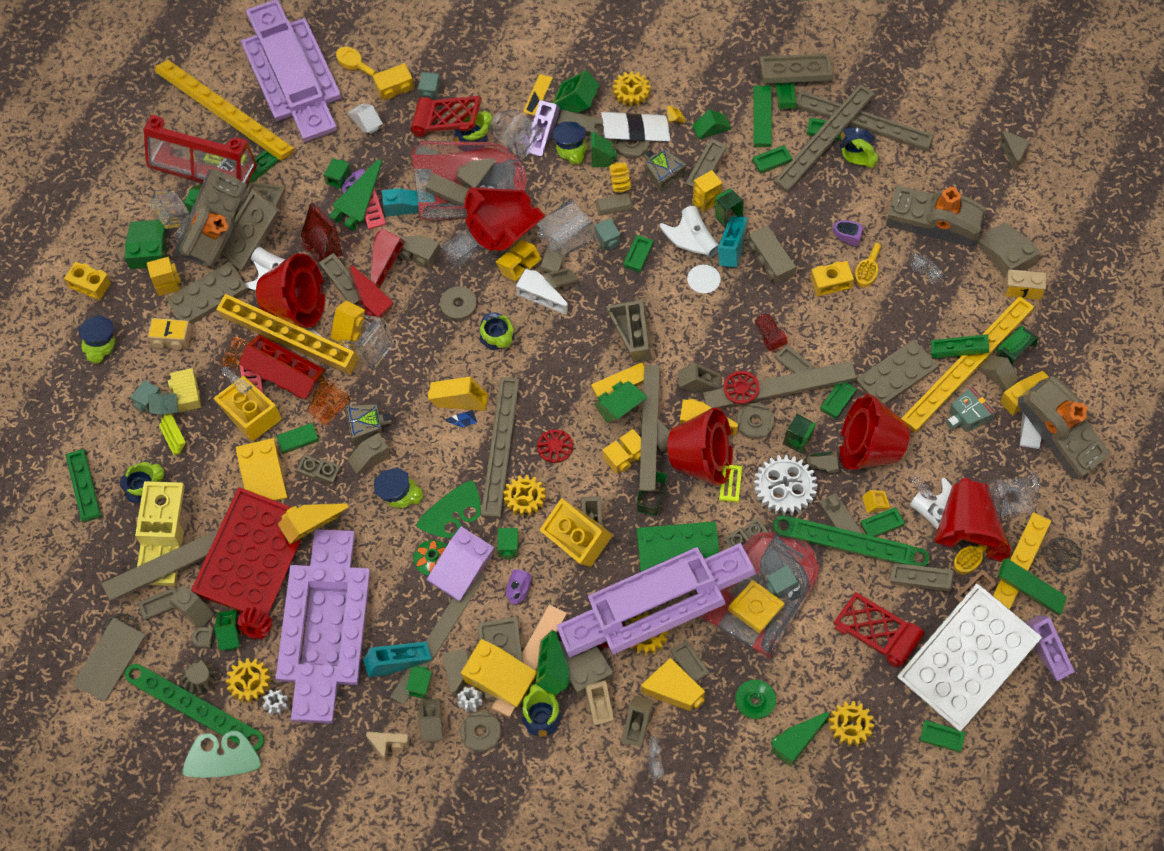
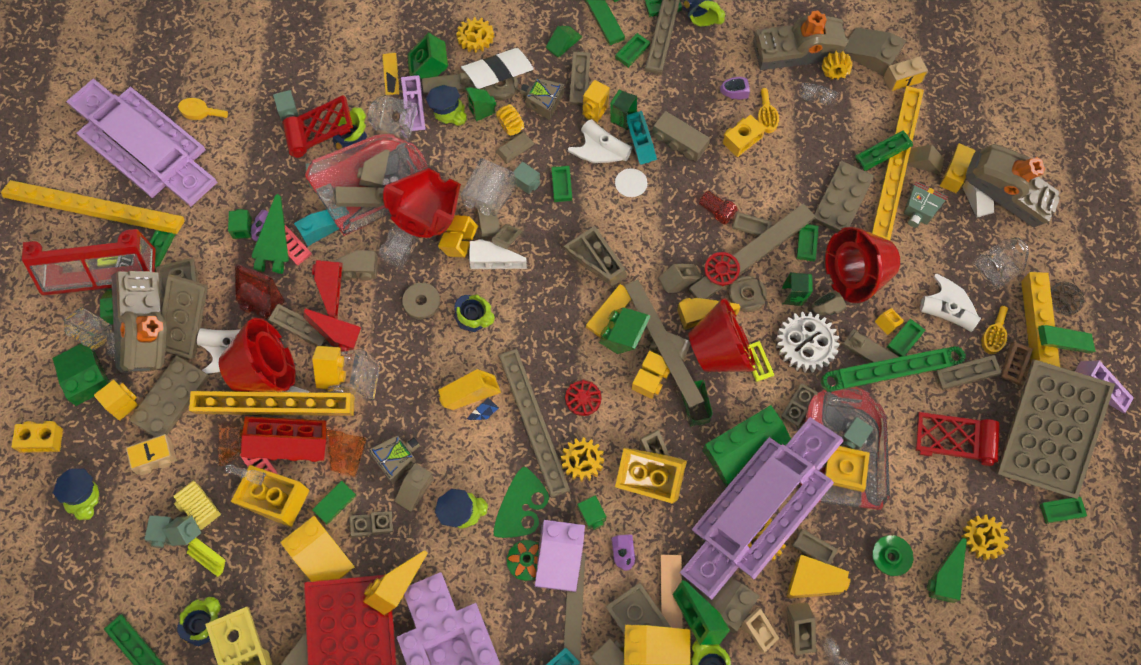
camera: 30 degrees left, 5 degrees up
white slope [347,104,382,133] -> none
yellow brick [372,63,414,100] -> none
yellow slope [667,105,686,123] -> none
clear piece [911,475,937,501] -> none
red cone [934,478,1010,562] -> none
piece [996,325,1038,366] -> none
none -> yellow gear [822,51,852,80]

